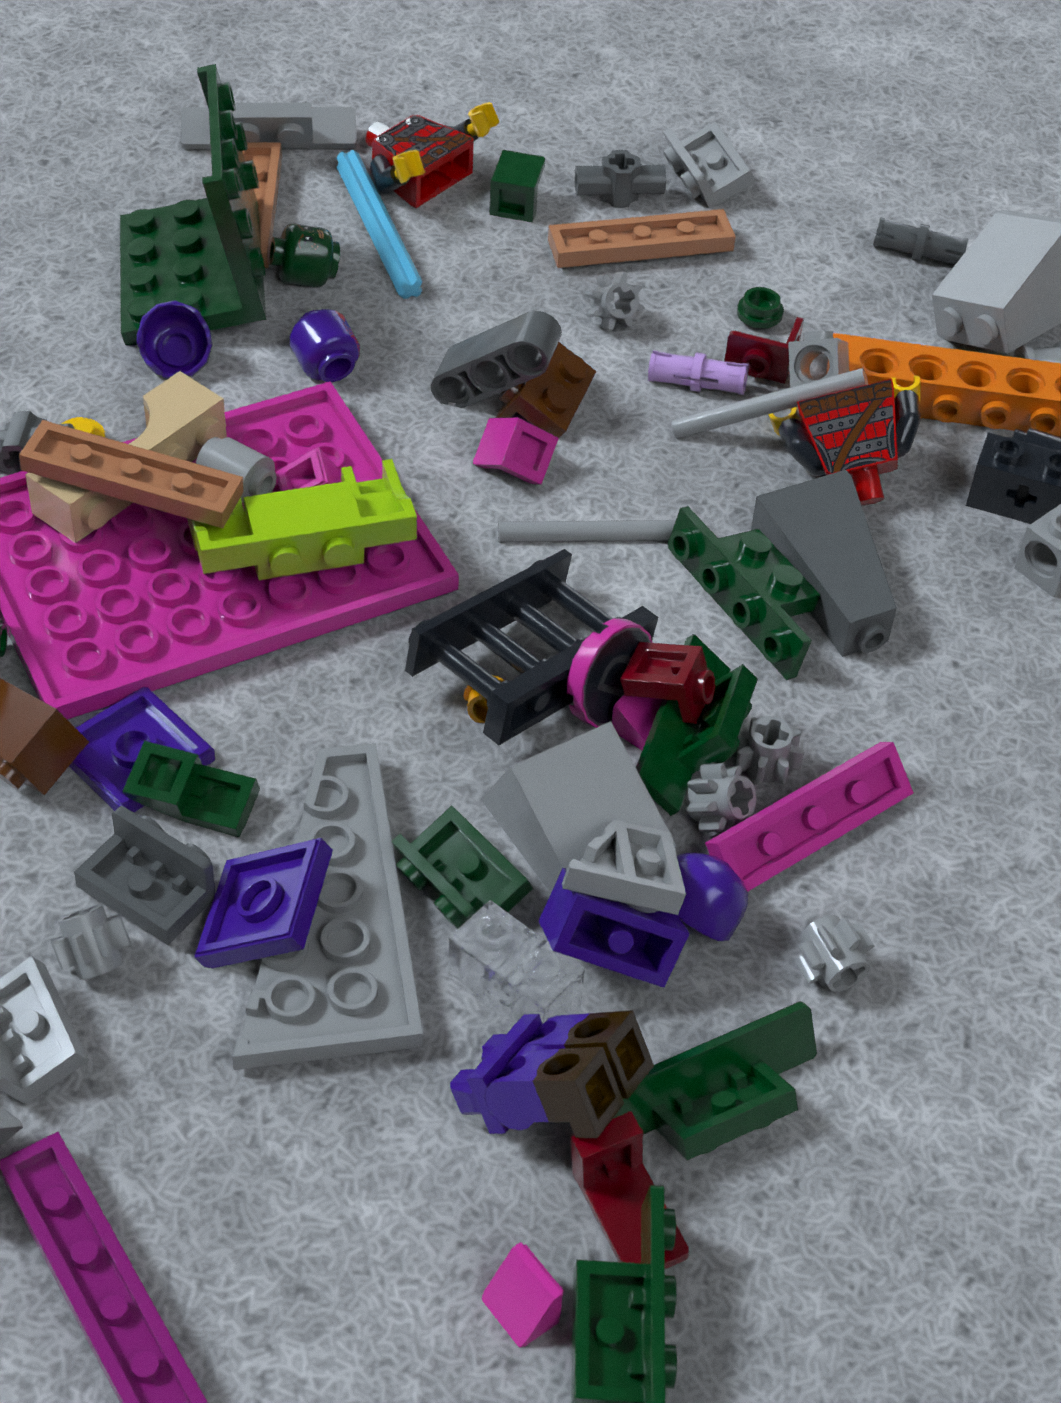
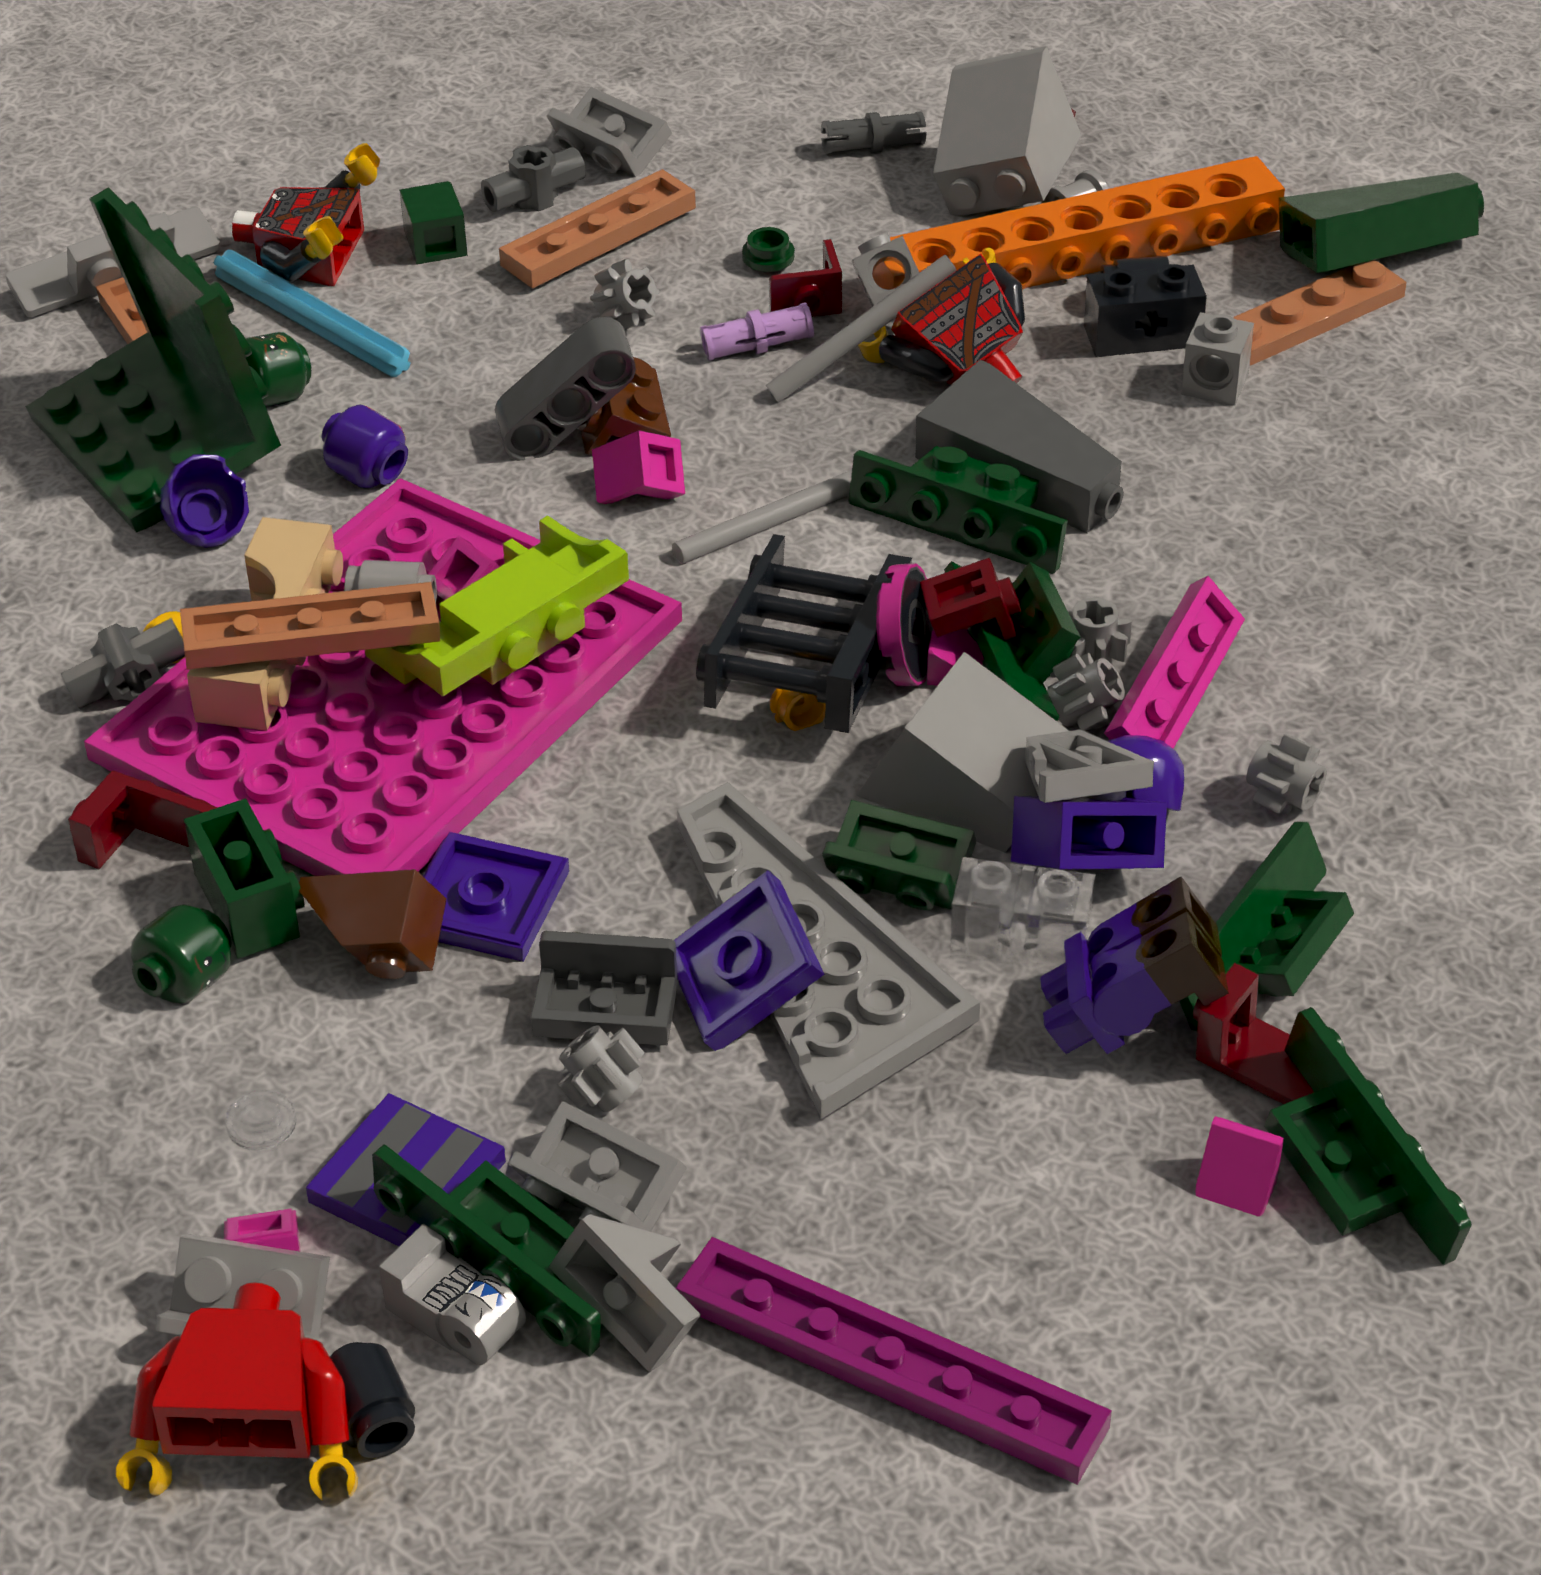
camera: 25 degrees left, 5 degrees down
dark green slope [123,741,260,837] -> none

